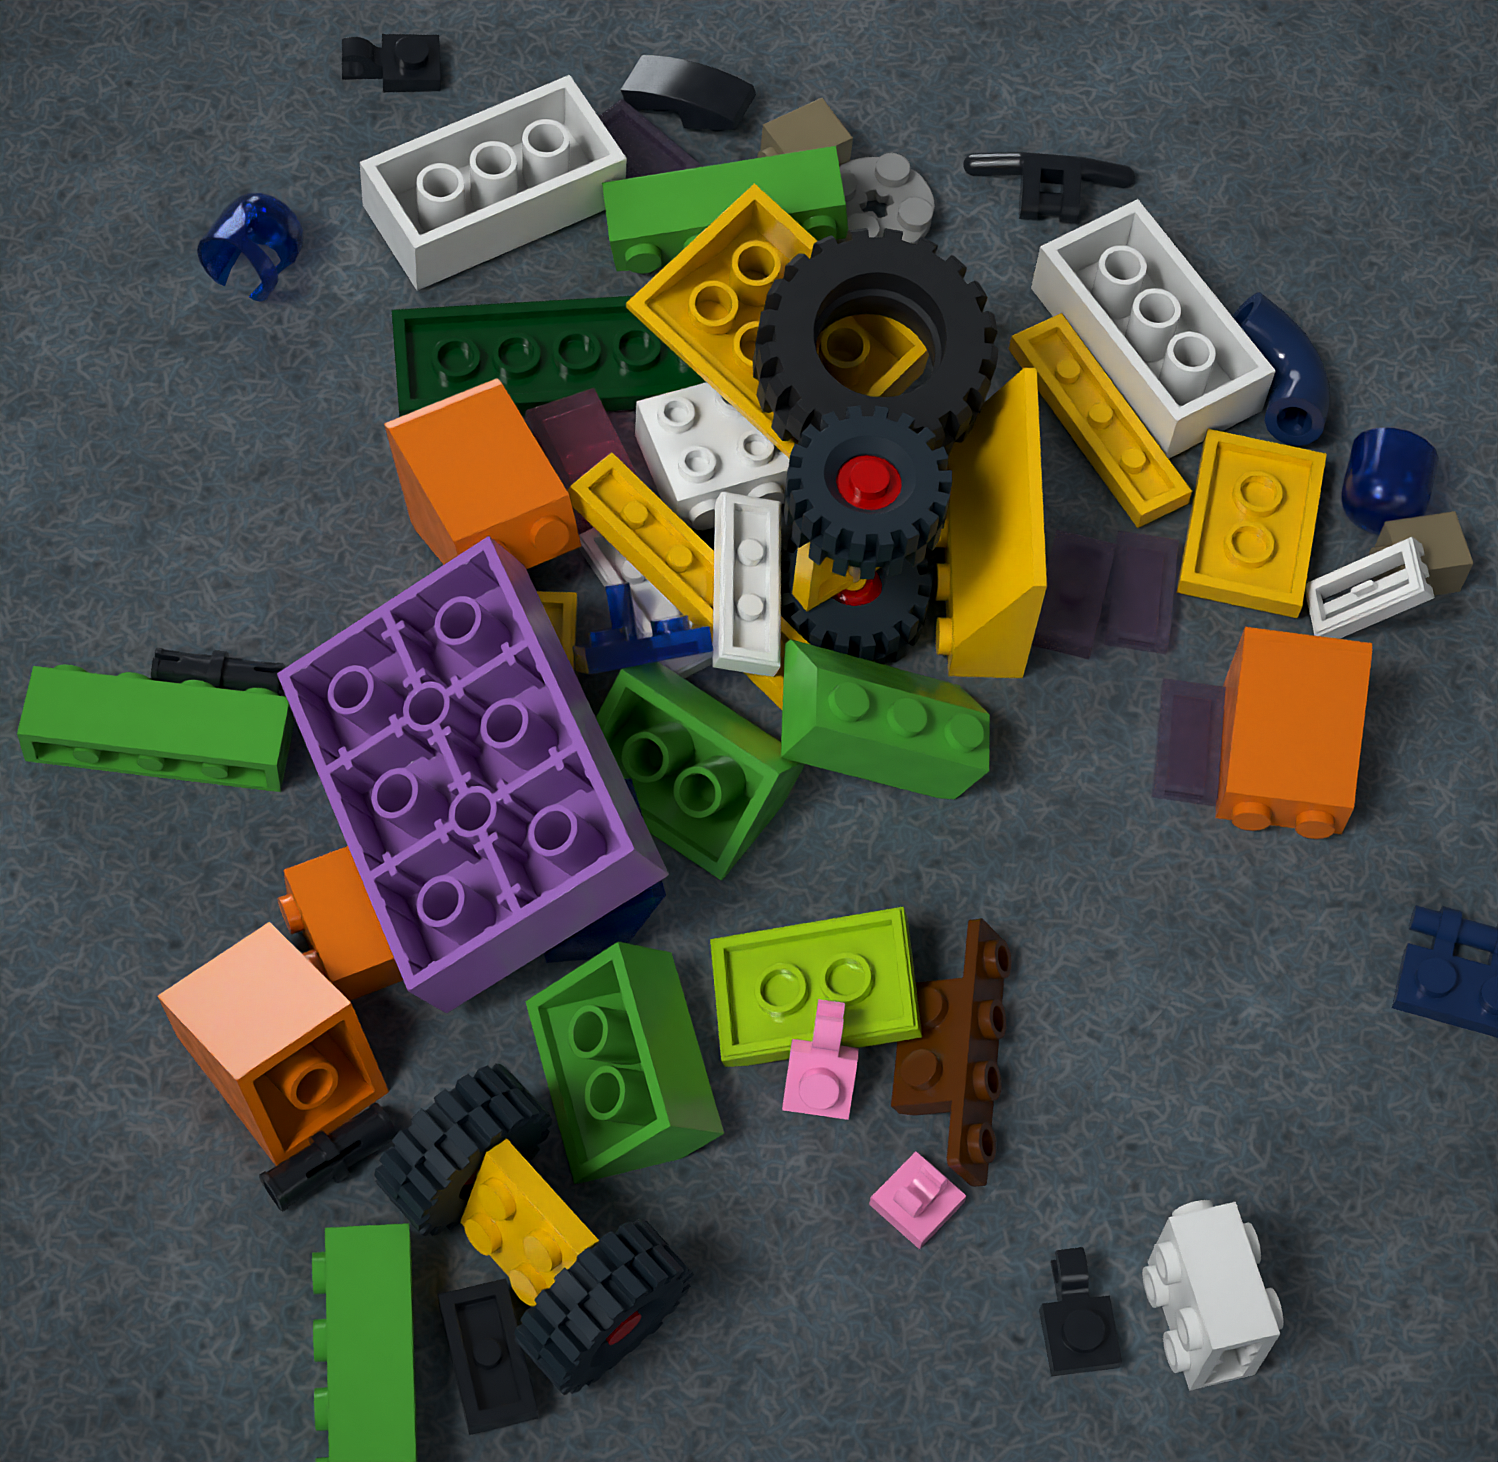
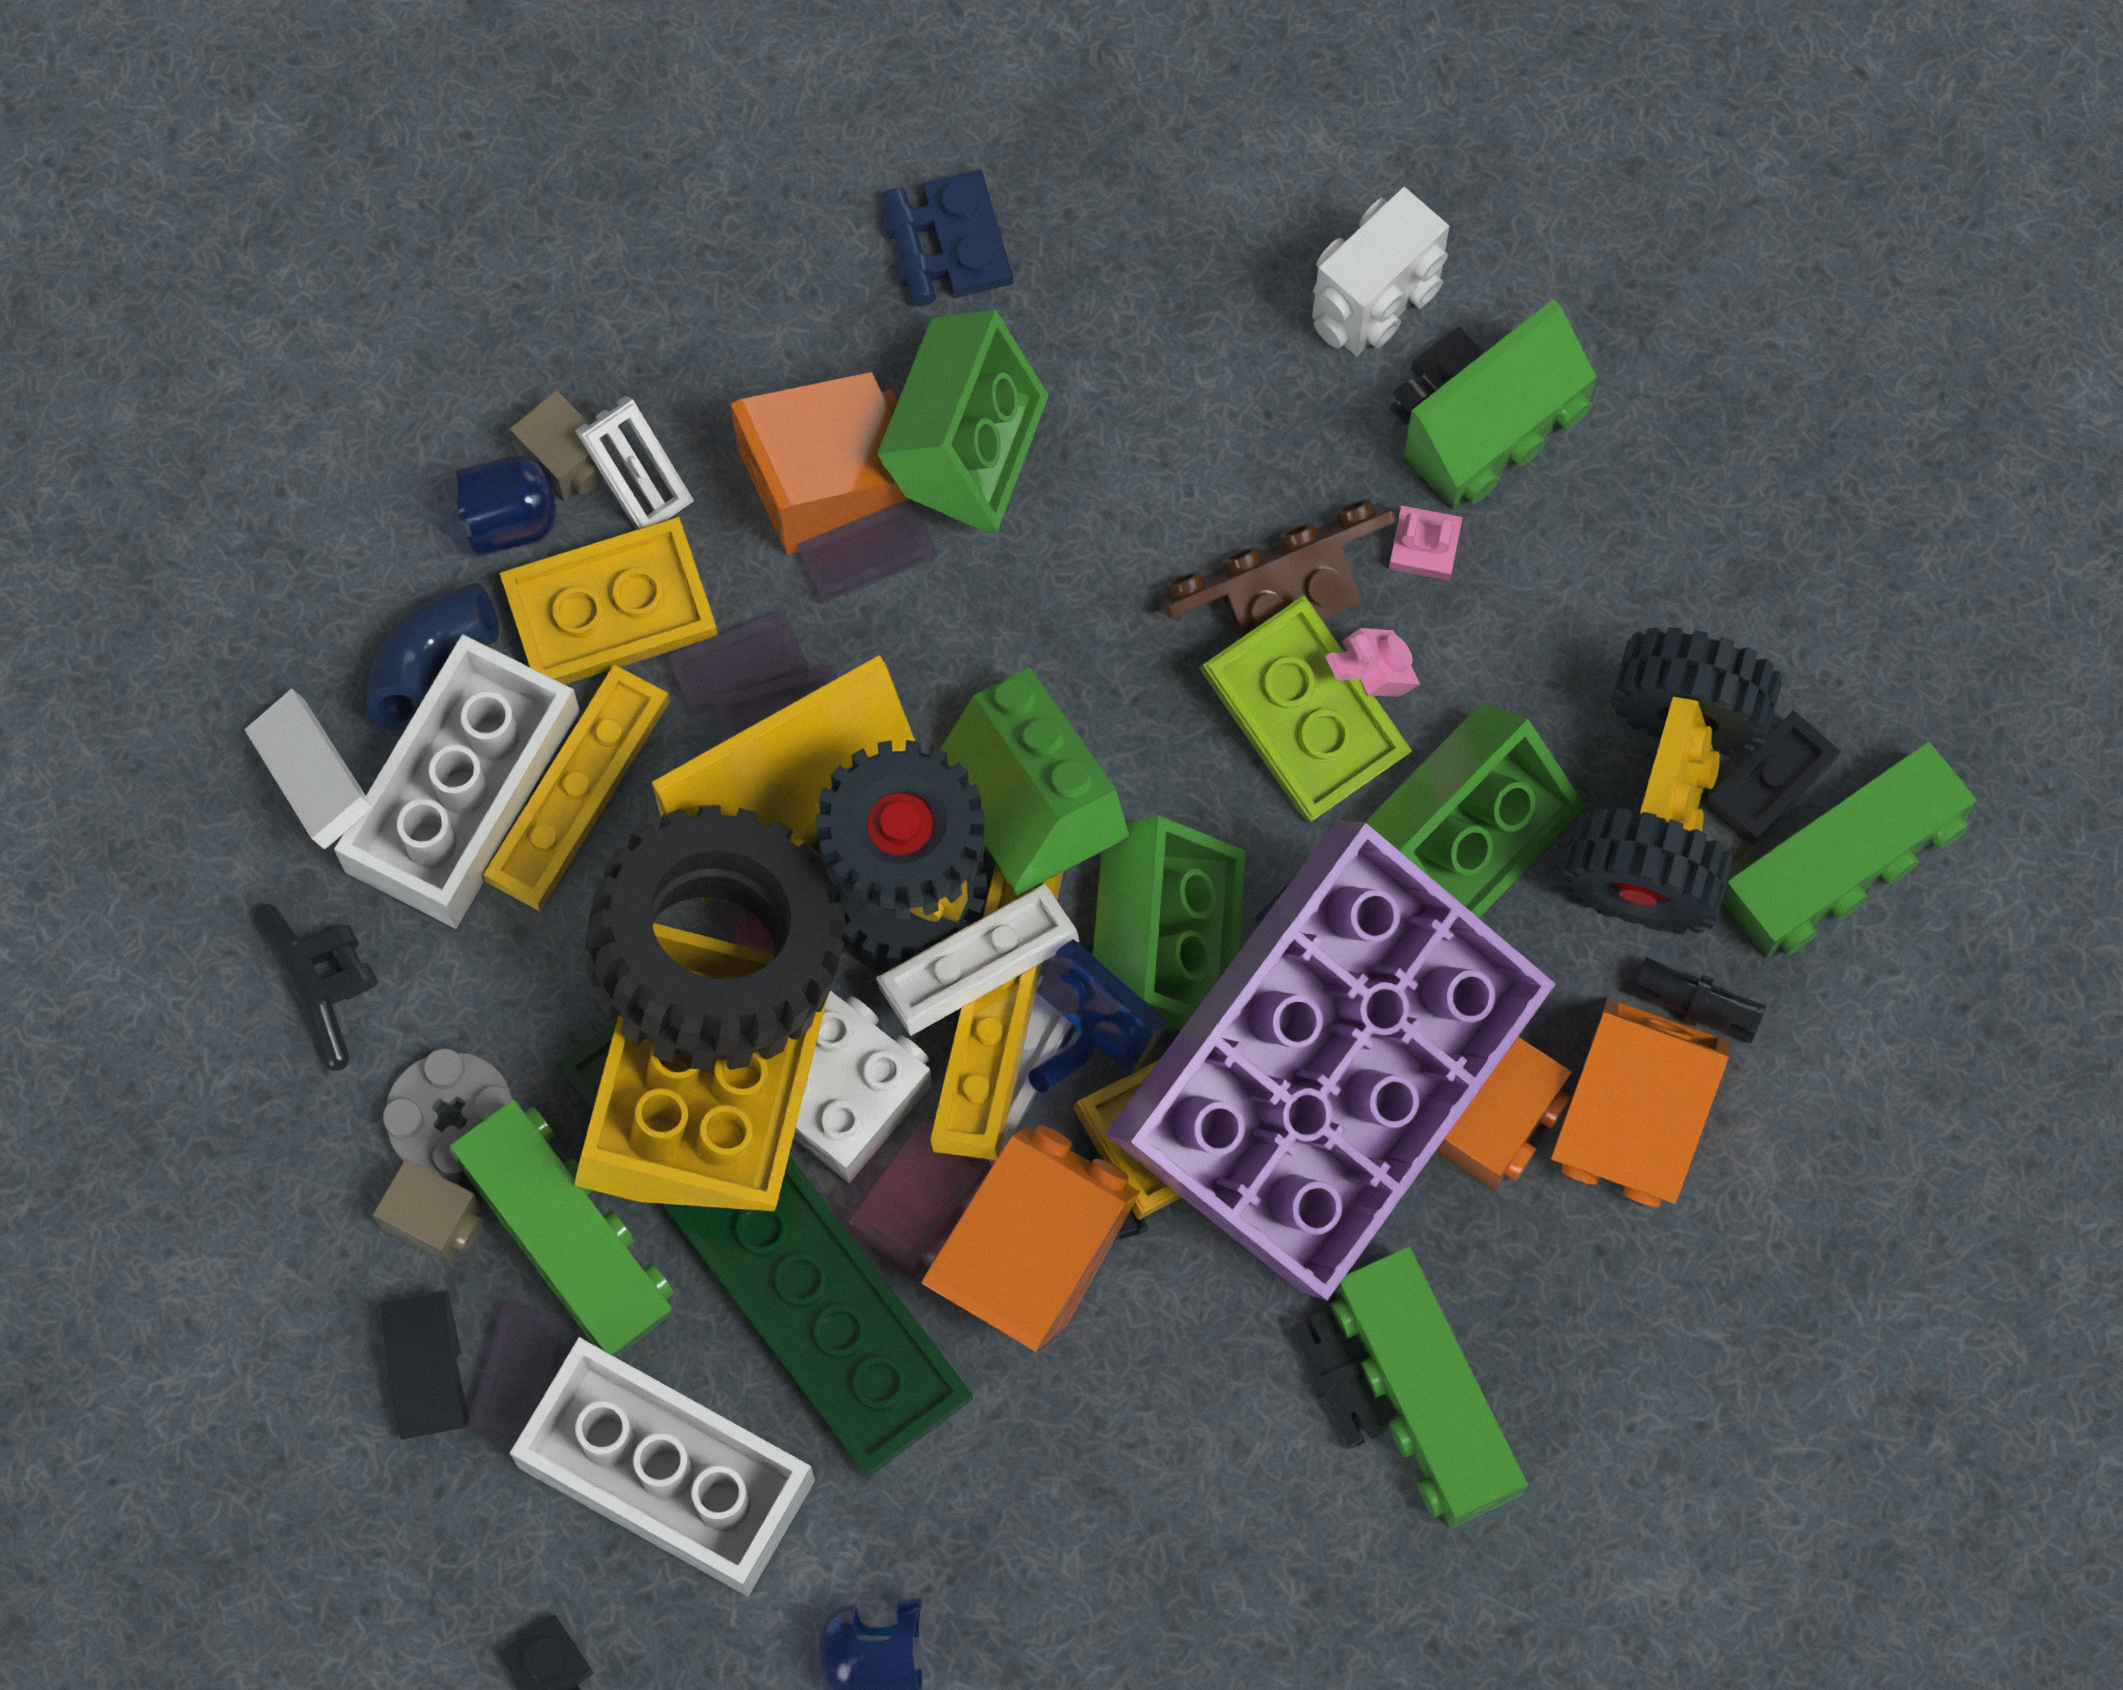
camera: 115 degrees left, 10 degrees up
none -> white tile [244,688,373,850]
none -> bright green slope [877,309,1049,533]
none -> bright green slope [1403,299,1597,510]

